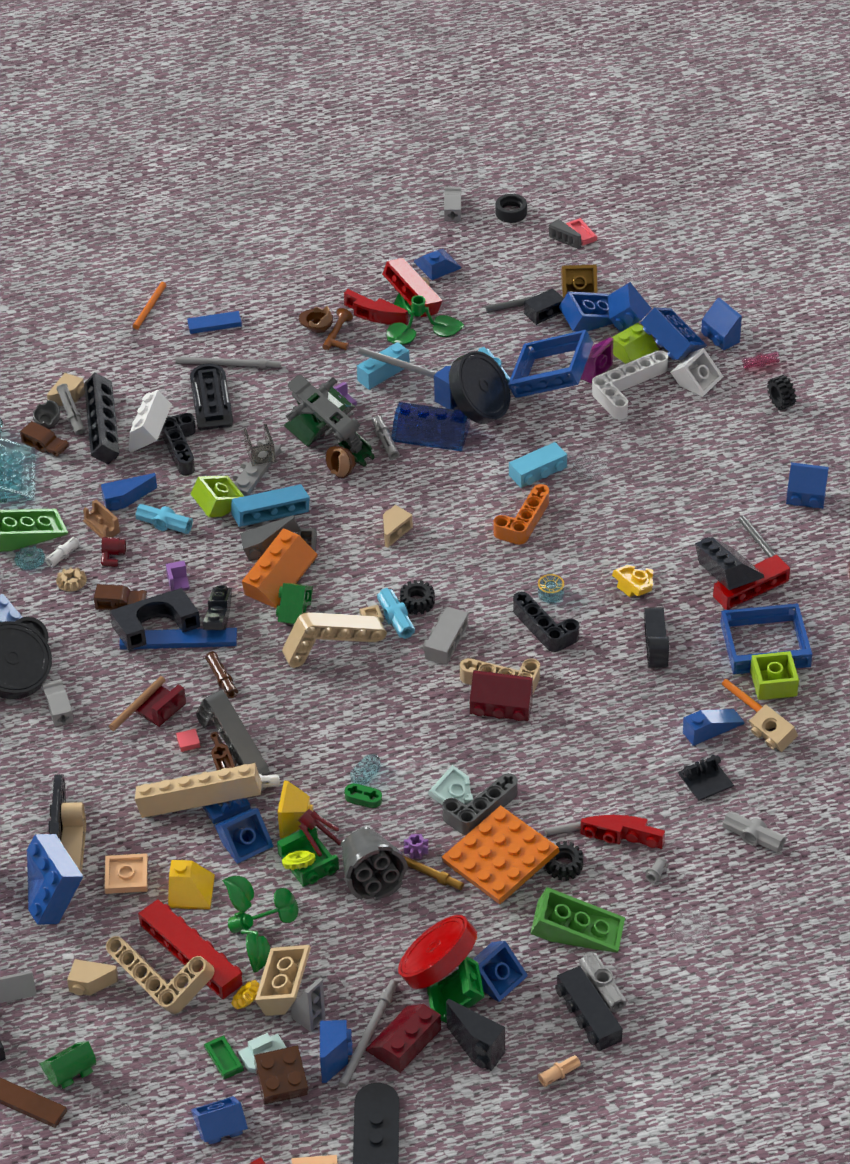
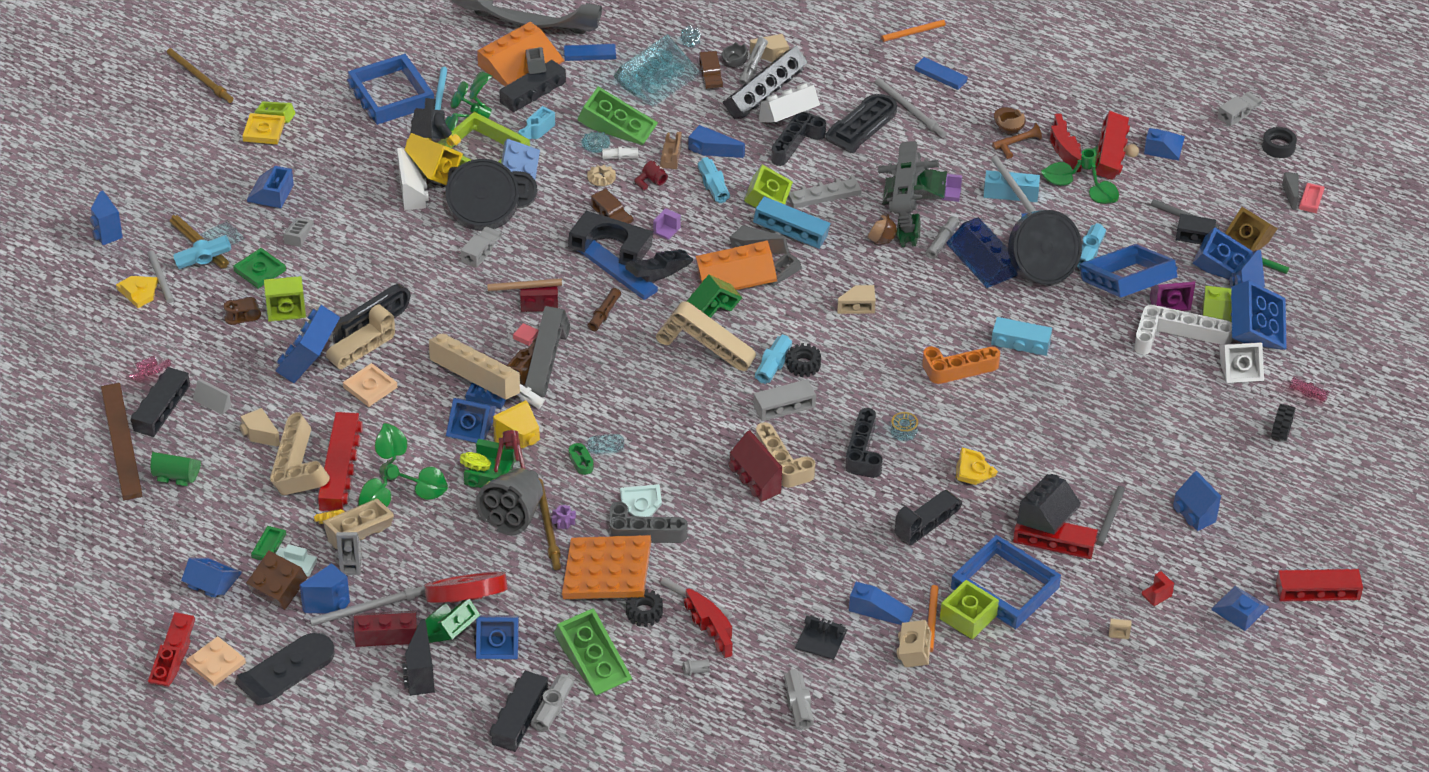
camera: 45 degrees right, 0 degrees up
yellow slope [168,860,215,910] -> none
clear smoke piece [243,424,275,466] -> none
tan tile [359,605,384,622] -> none
light nougat axle [538,1055,581,1087] -> none
blue slope [701,298,742,351] -> none

